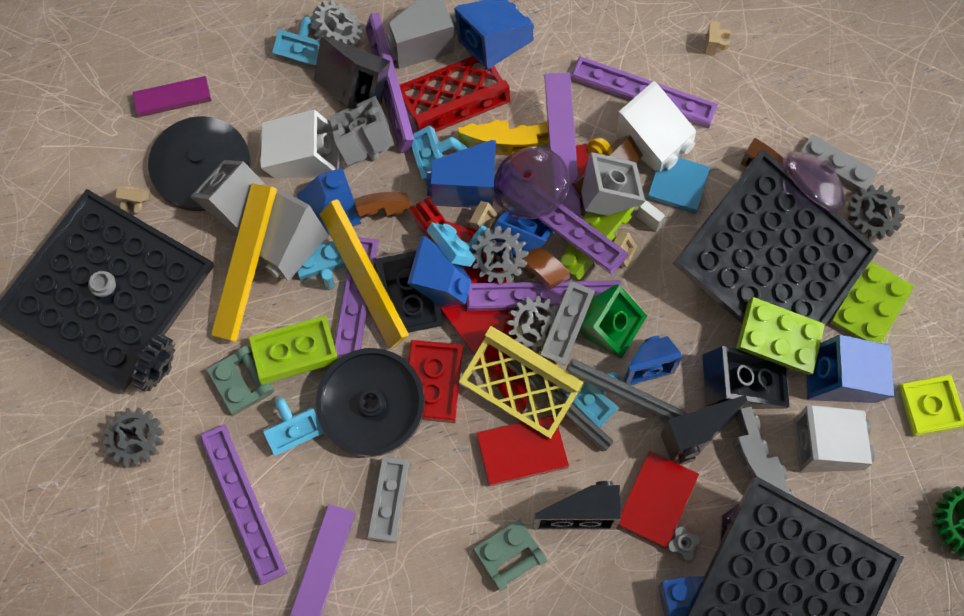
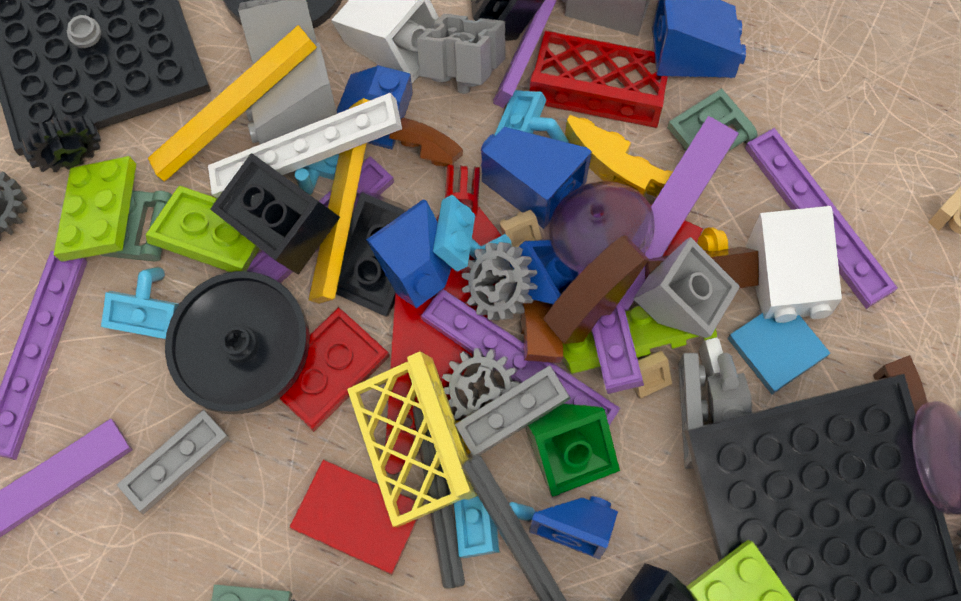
camera: 40 degrees right, 0 degrees up
none -> lime plate [53,156,137,262]
none -> white plate [208,93,402,198]
none -> black slope [210,153,340,275]
none -> reddish brown slope [543,235,649,344]
none -> sand green plate [667,88,758,152]
none -> light grey plate [678,353,708,469]
none -> light grey brick [707,353,752,423]

